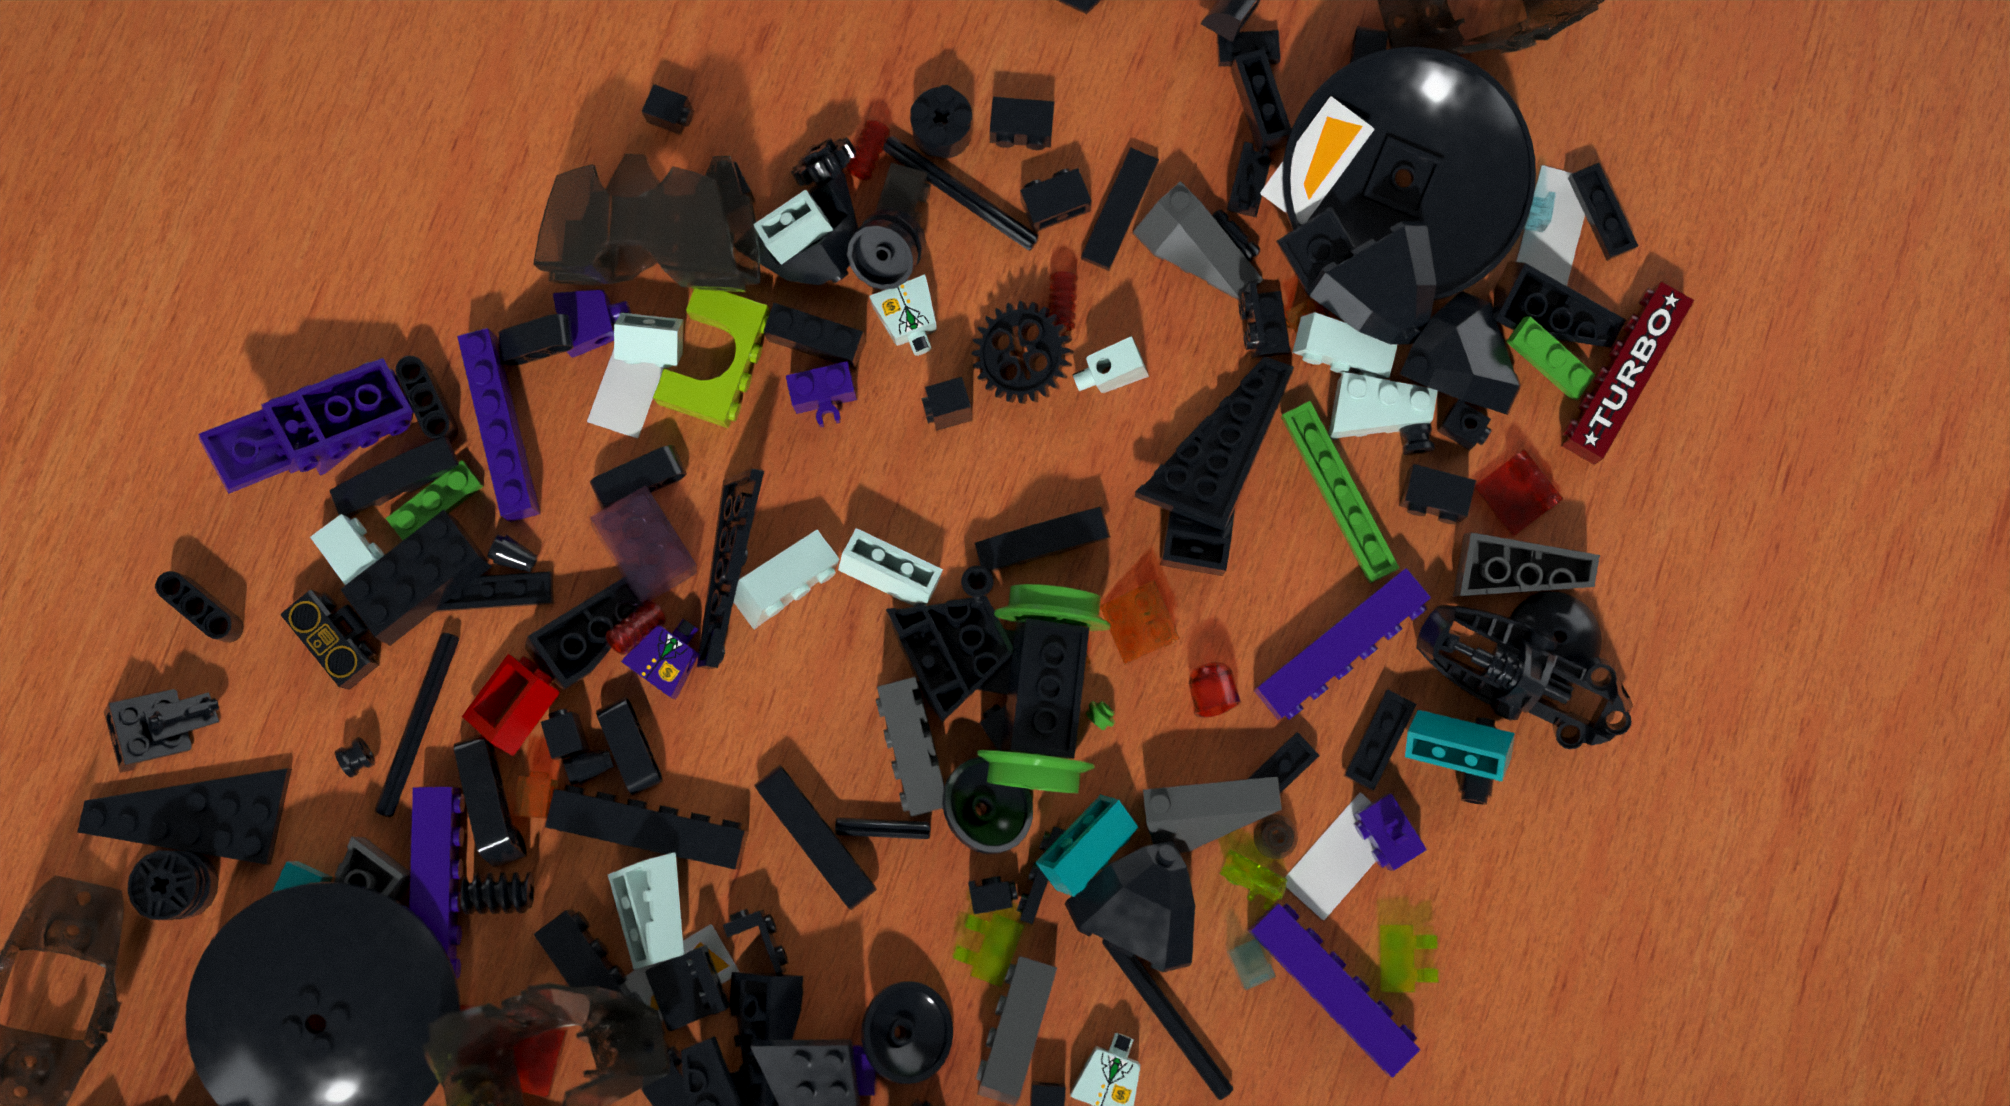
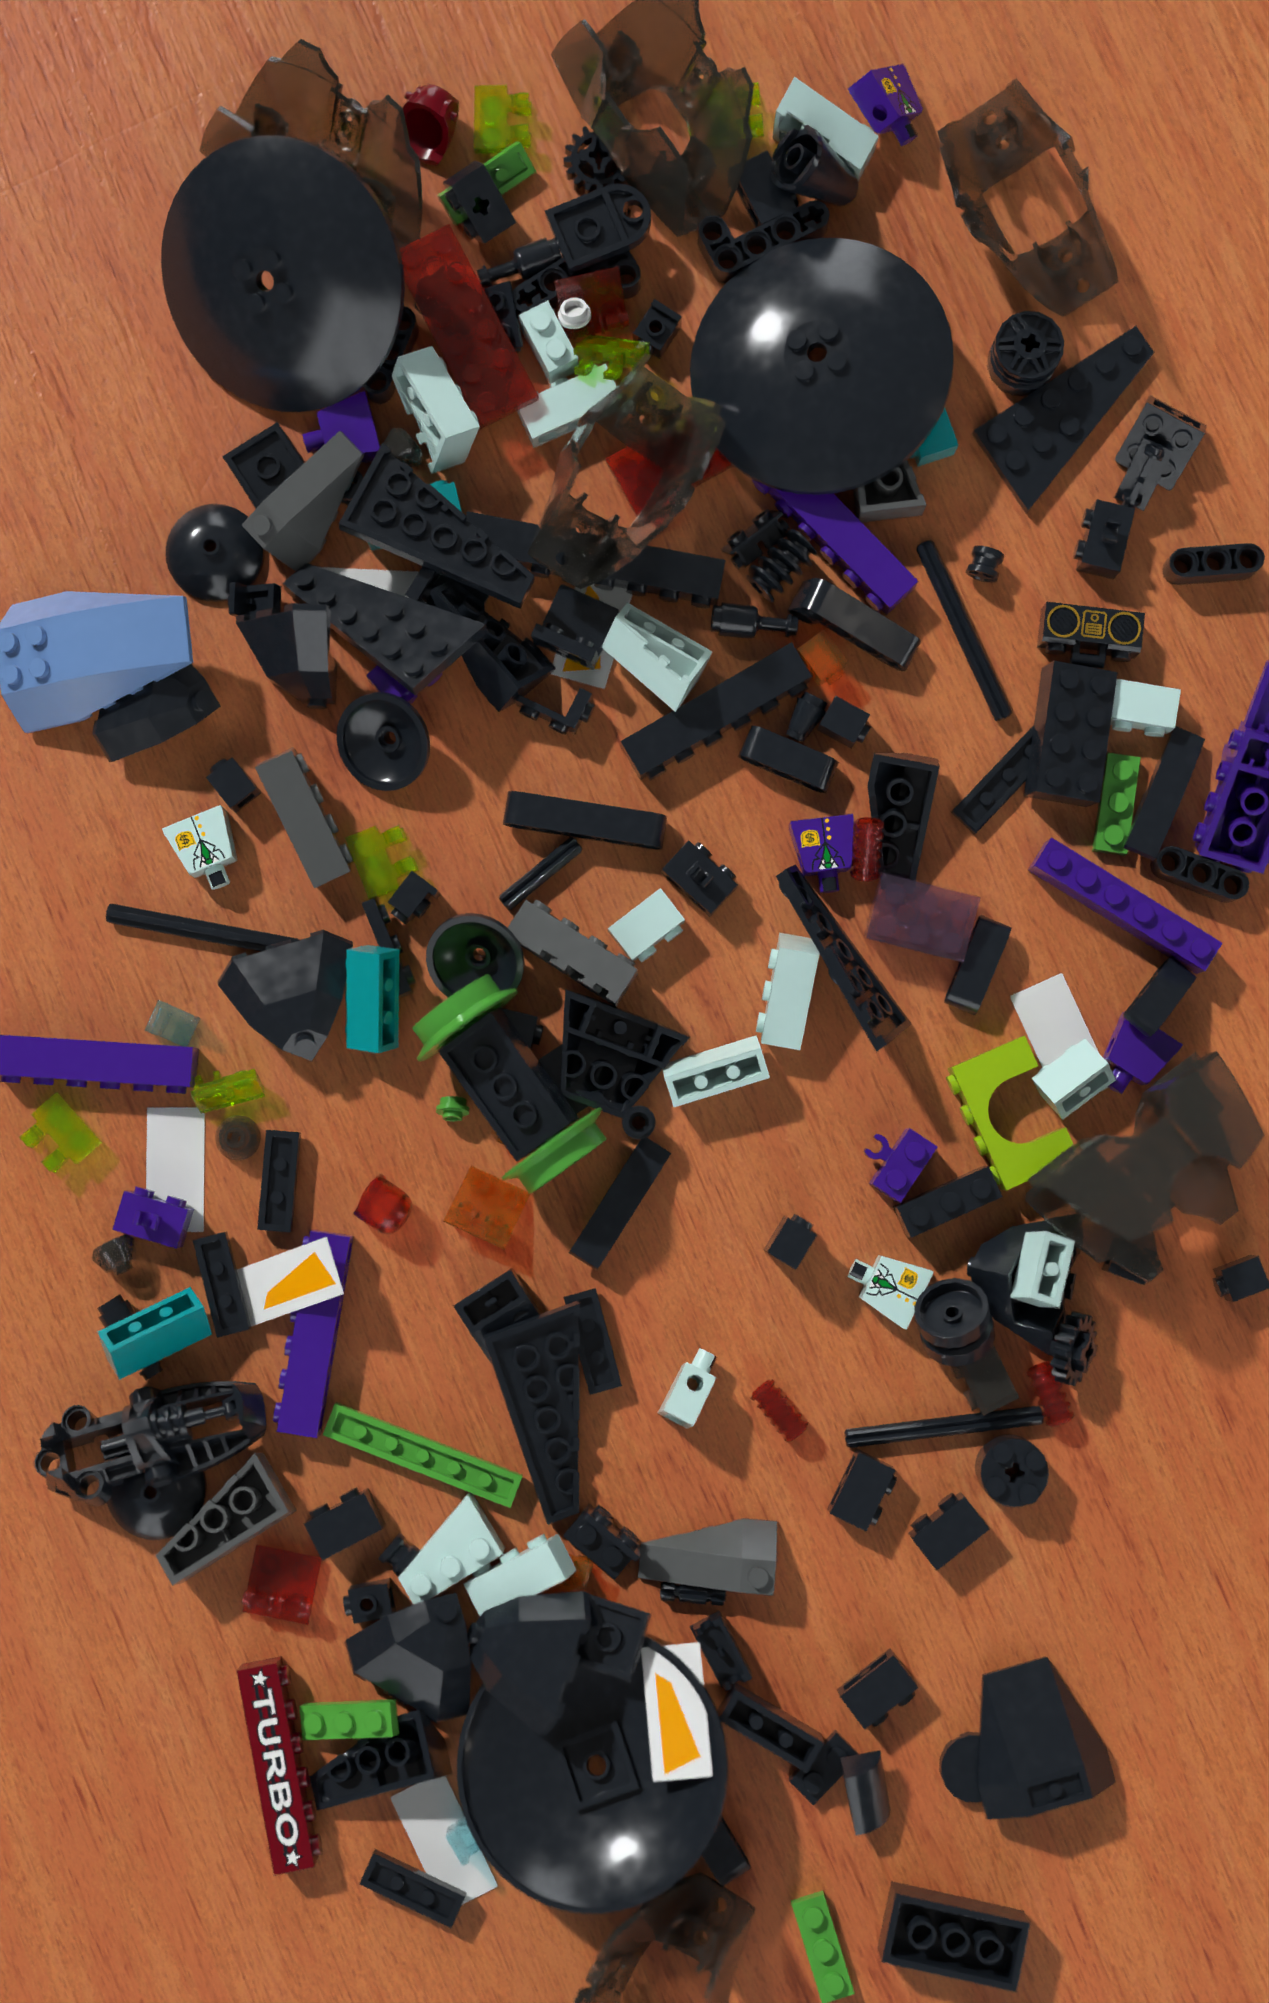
camera: 135 degrees right, 5 degrees up
red window [462,653,560,756] -> none
black cone [487,534,538,573] -> none
black gear [971,301,1074,404] -> none
black tile [1081,148,1159,271] -> none
dark grey wedge [1143,777,1282,853] -> none
none -> clear smoke cone [92,1234,137,1277]
none -> white sticker [237,1237,344,1326]
none -> black plate [563,1288,622,1395]
none -> light aqua brick [608,888,685,962]
none -> black brick [661,840,738,917]
none -> black piece [711,602,798,639]
none -> black hinge [721,510,790,569]
none -> black brick [837,1648,918,1729]
none -> black brick [1073,499,1135,579]

